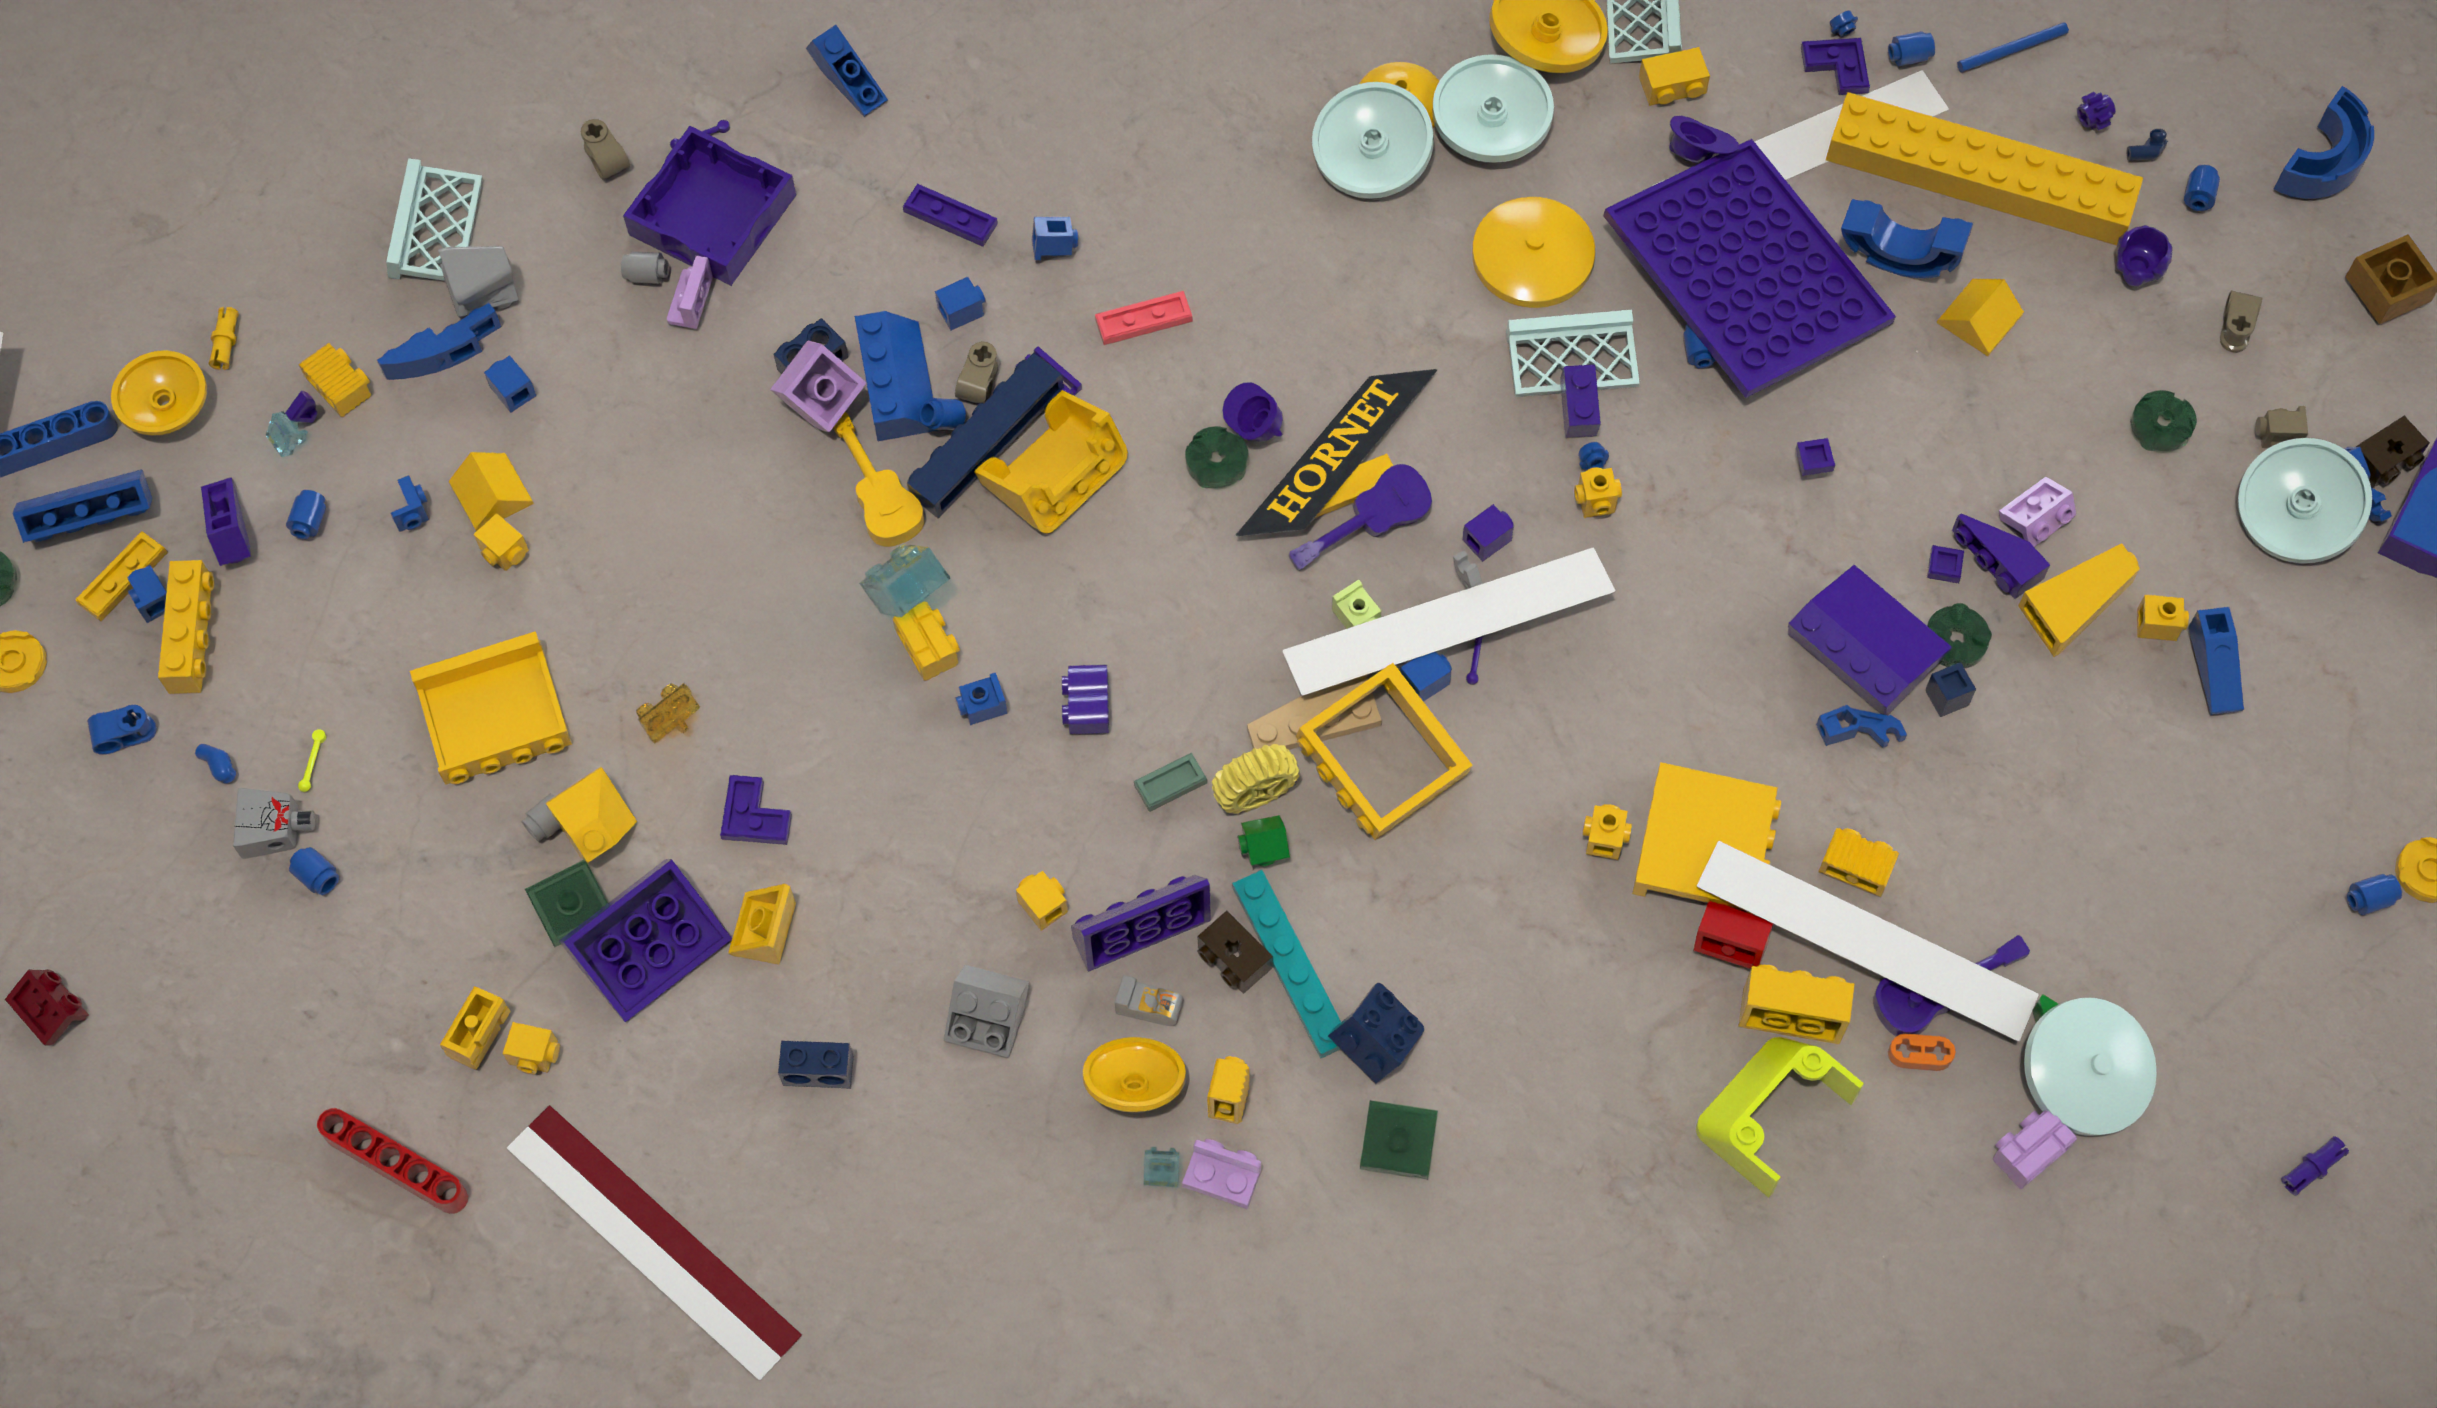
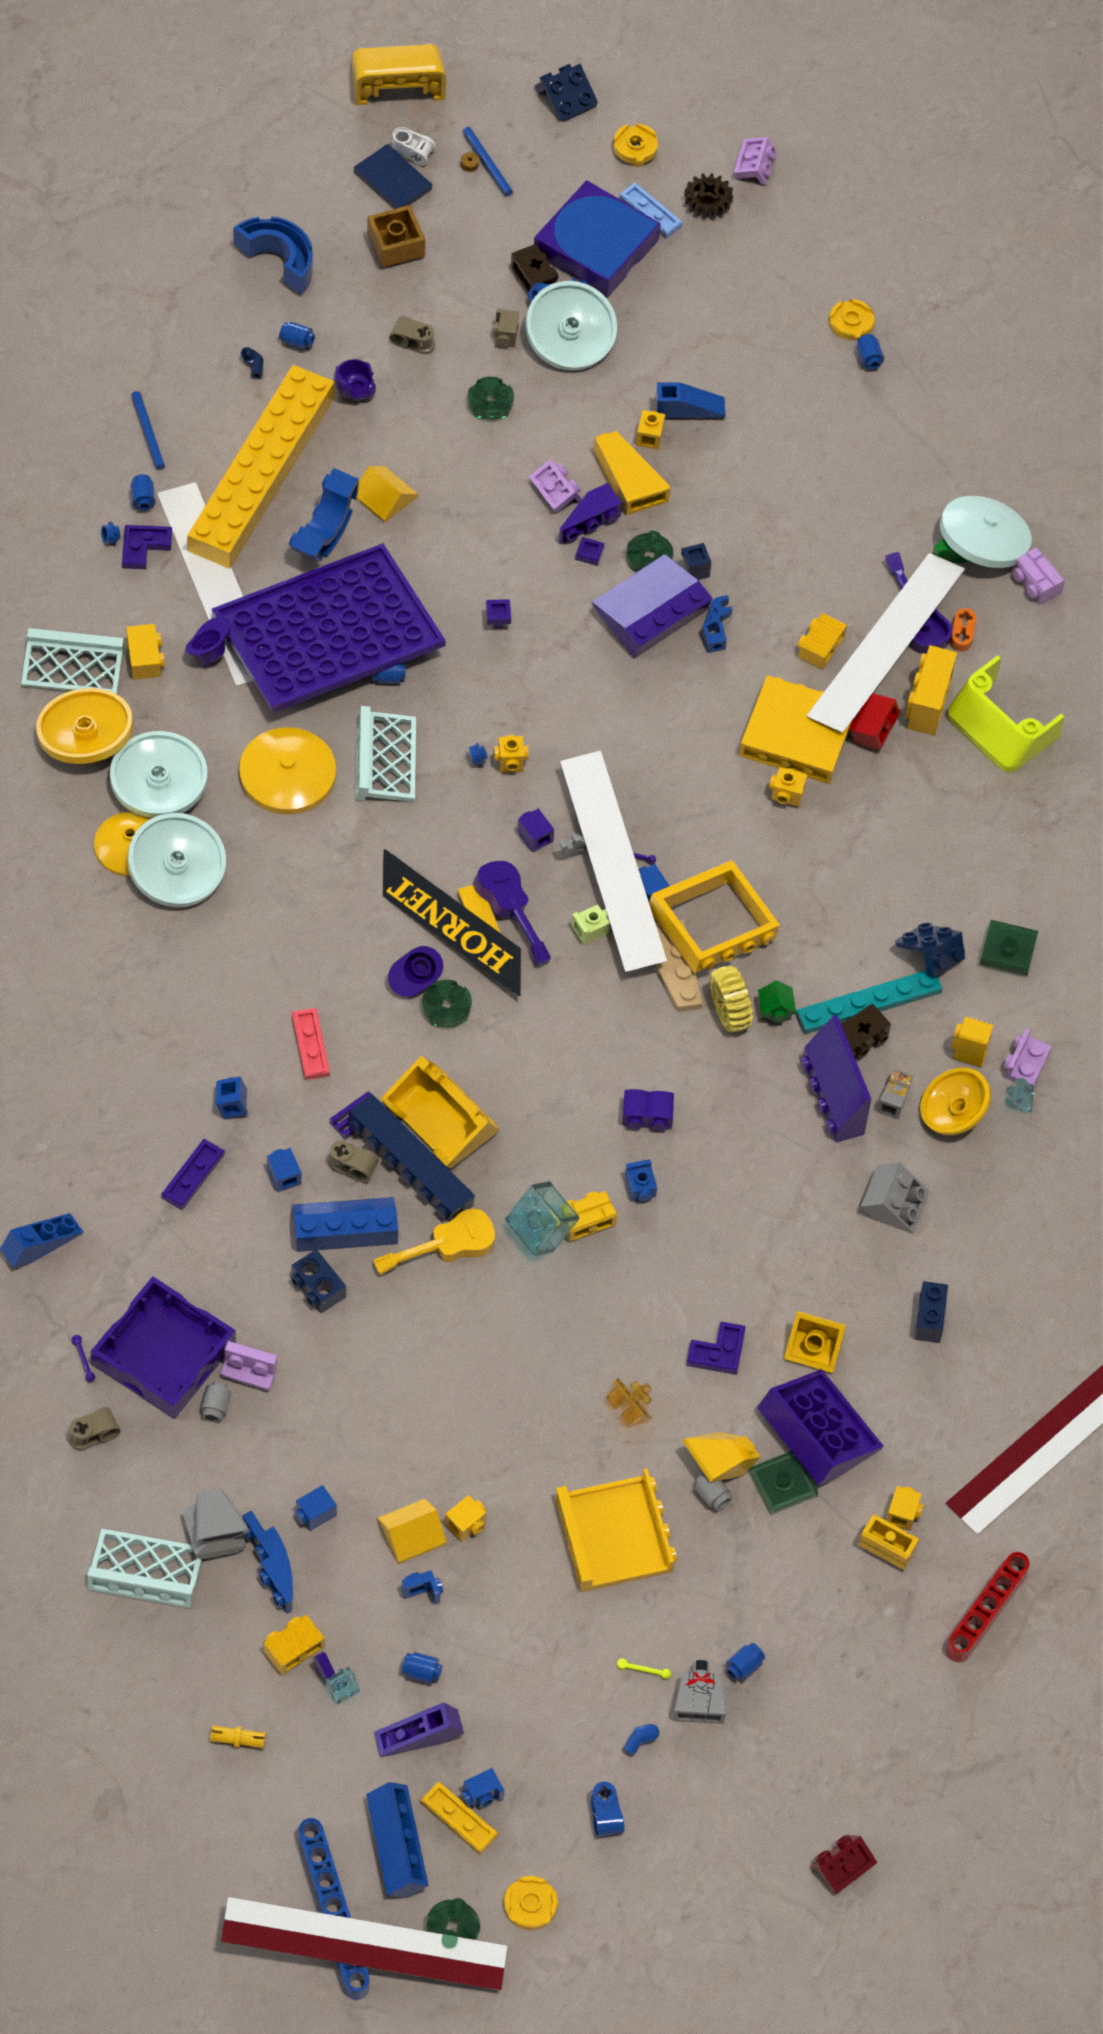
camera: 90 degrees left, 5 degrees down
yellow dish [111,350,207,435] -> none
yellow brick [158,560,214,694] -> none
lavender brick [770,341,866,432] -> none
blue brick [919,398,966,430] -> none
yellow brick [1016,870,1068,931] -> none
sand green tile [1134,753,1207,812] -> none
dark purple brick [1560,365,1601,438] -> none
dark purple gear [2077,91,2116,131] -> none
dark purple pin [2281,1136,2349,1196] -> none

